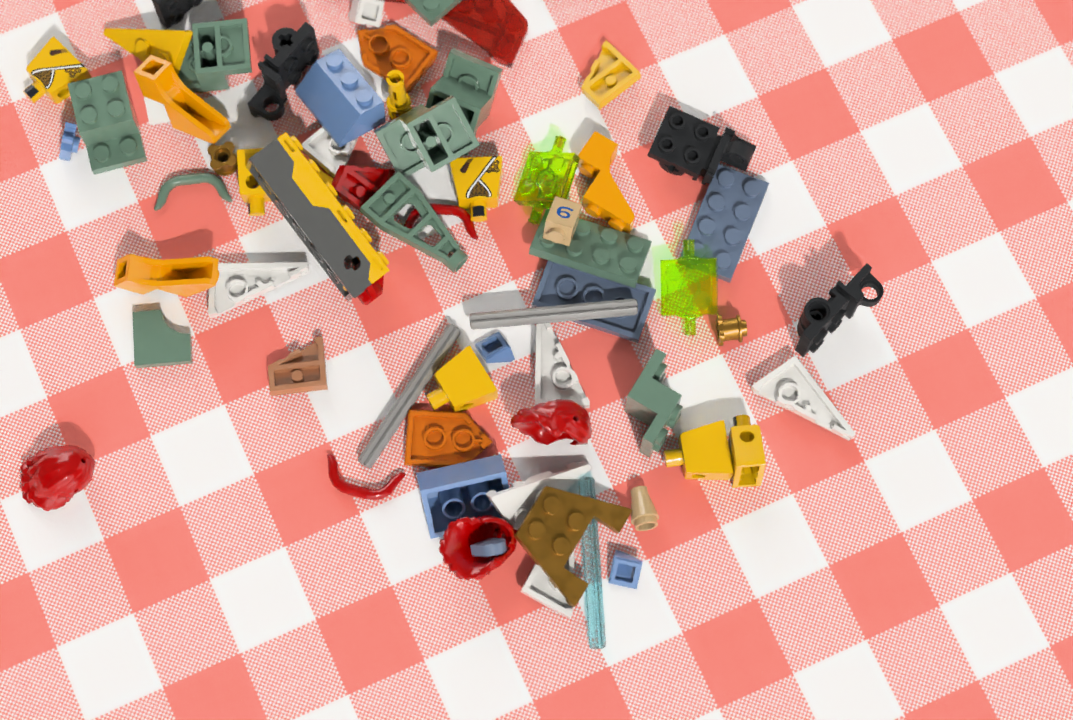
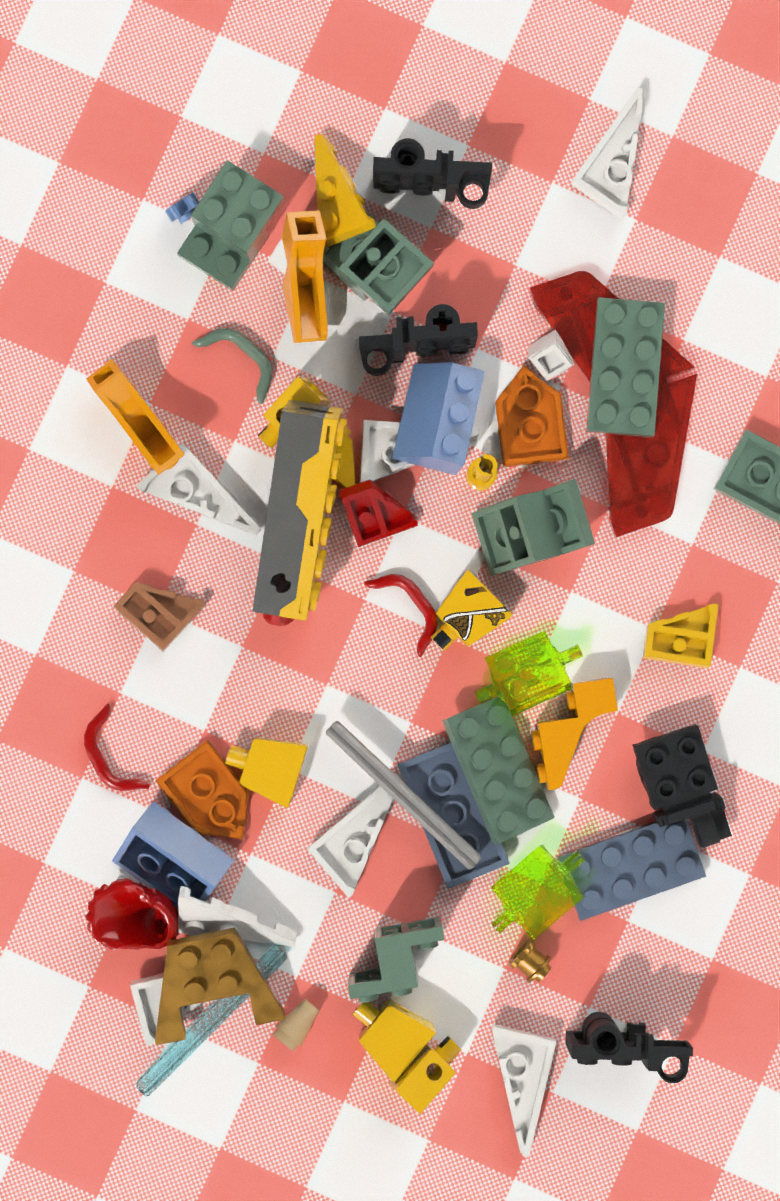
camera: 50 degrees right, 15 degrees up
yellow torso [23,36,92,104] -> none
sand green tile [132,310,193,368] -> none
pearl gold brick [207,141,238,176] -> none
light grey axle [358,323,460,469] -> none
sand green plate [360,171,469,273] -> none
sand green bracket [374,95,480,177] -> none
sand blue tile [470,538,507,557] -> none
medium blue slope [474,332,515,363] -> none
red piece [510,399,592,445] -> none
tan brick [543,196,582,246] -> none
medium blue slope [608,550,643,589] -> none

